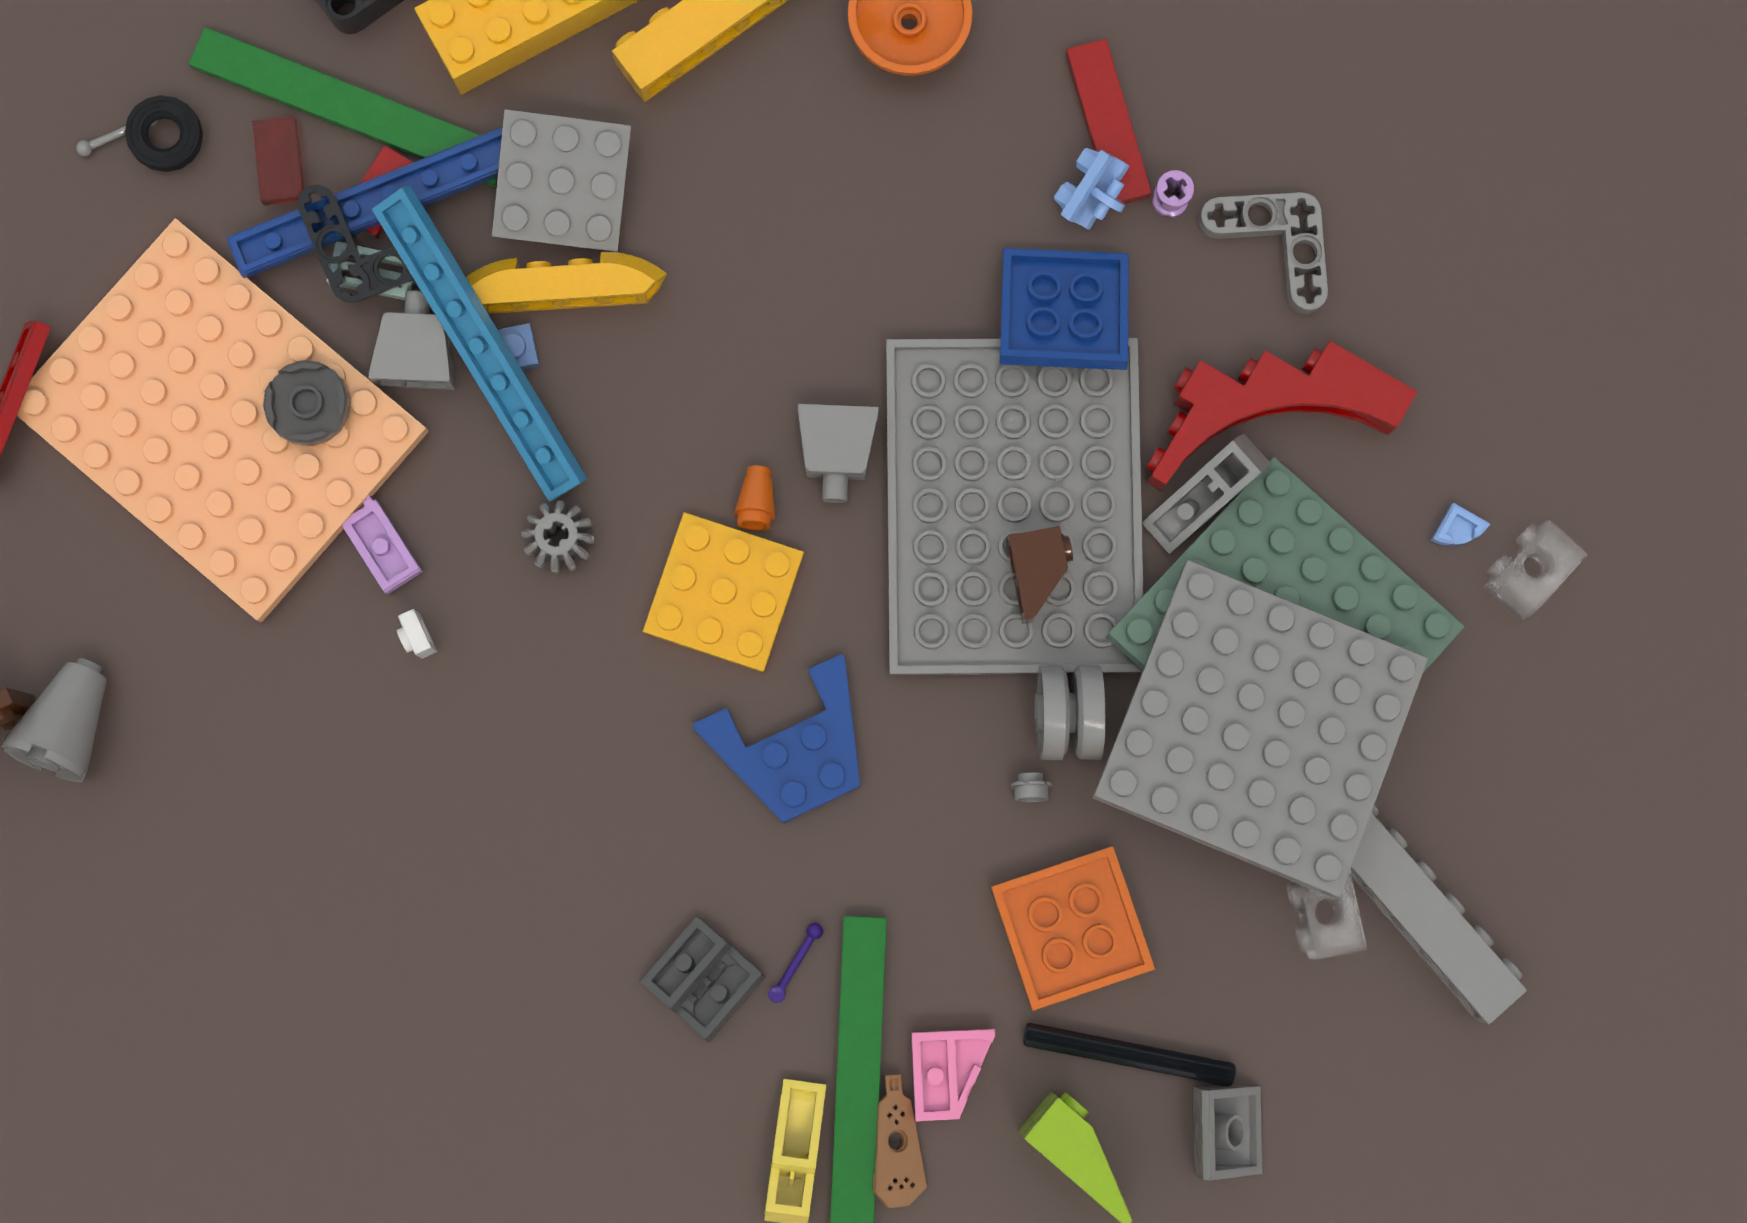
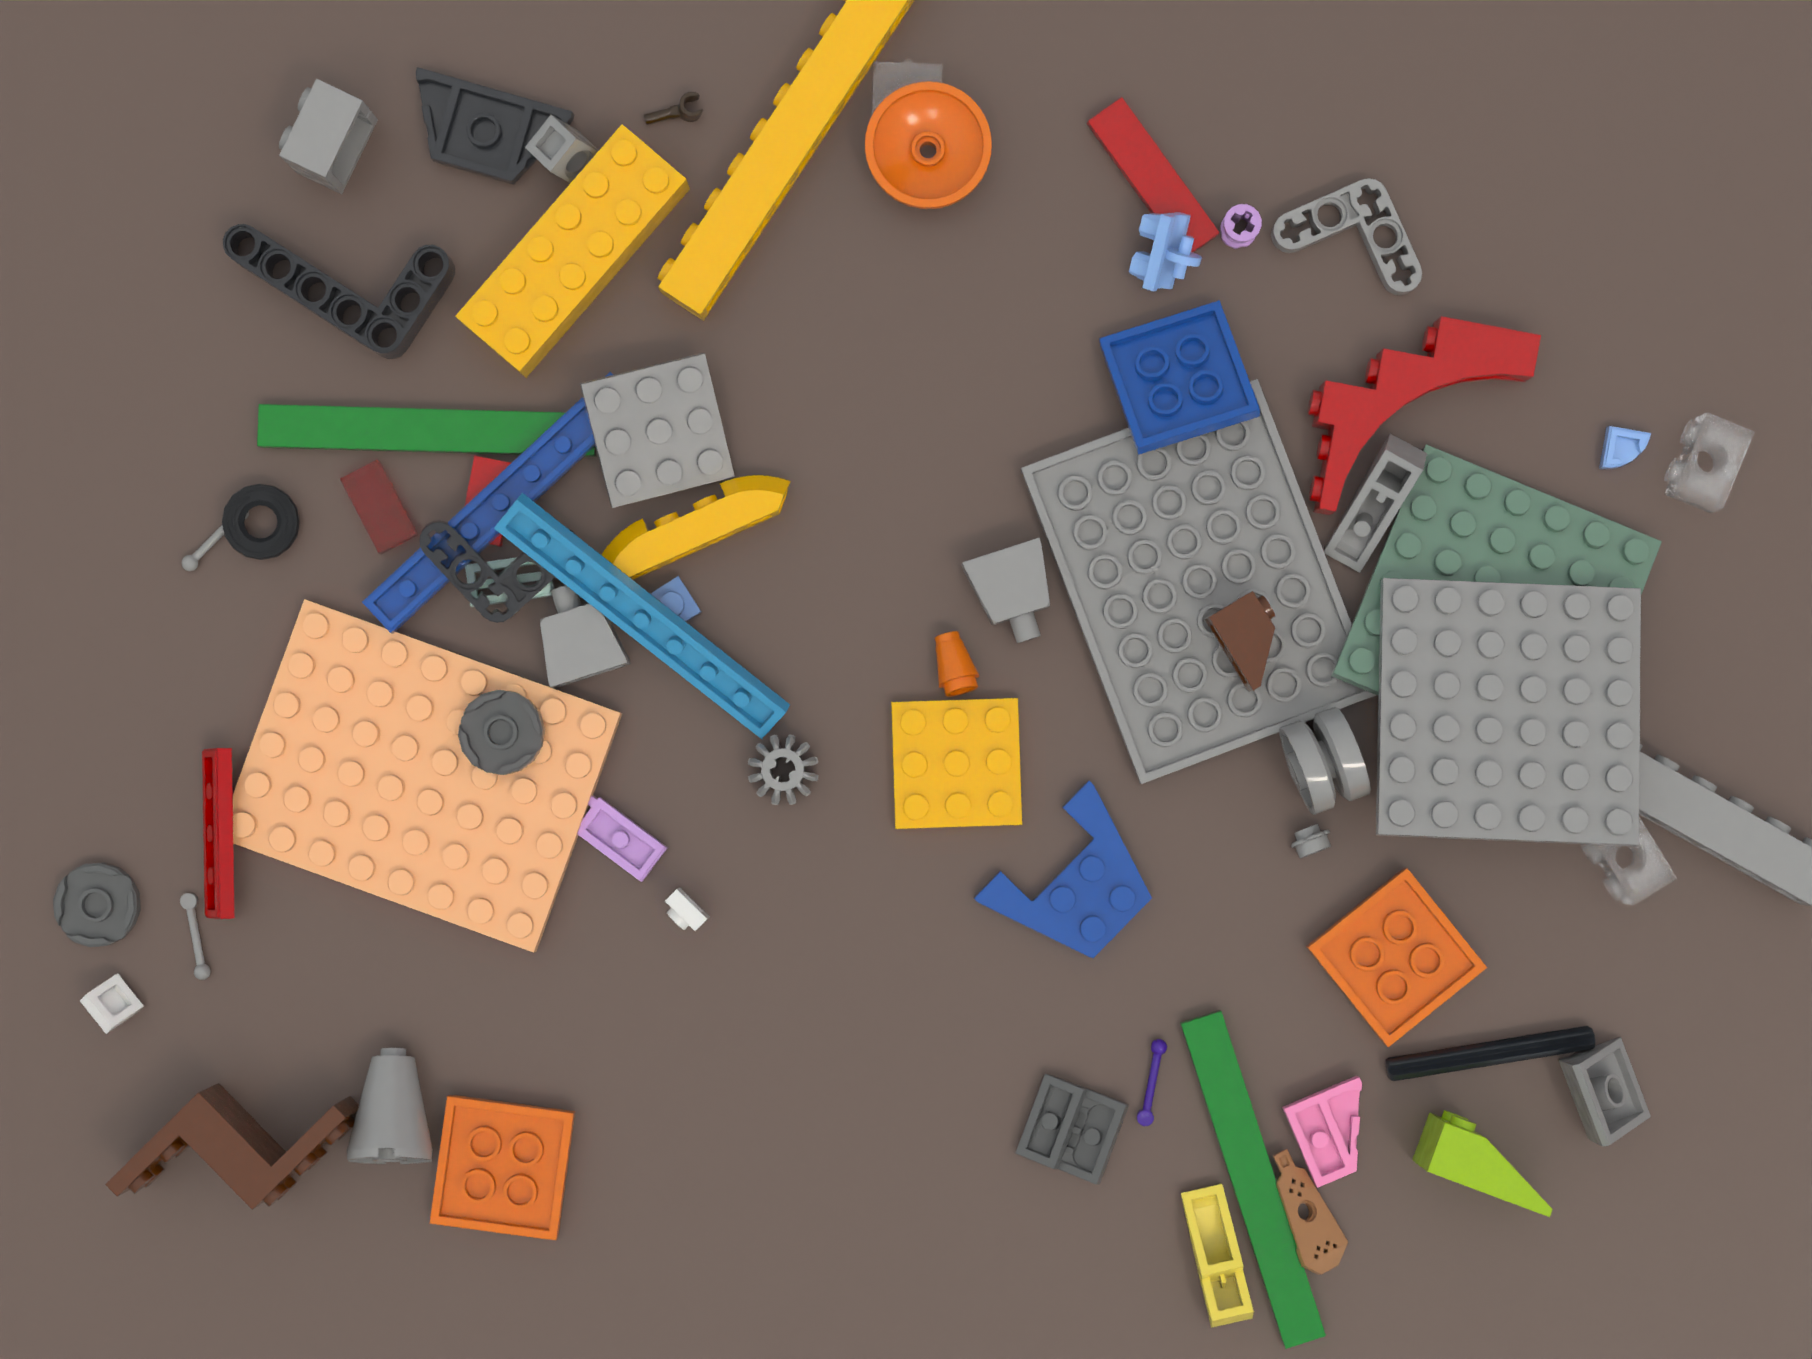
camera: 15 degrees left, 5 degrees up
none -> orange plate [429,1095,575,1240]

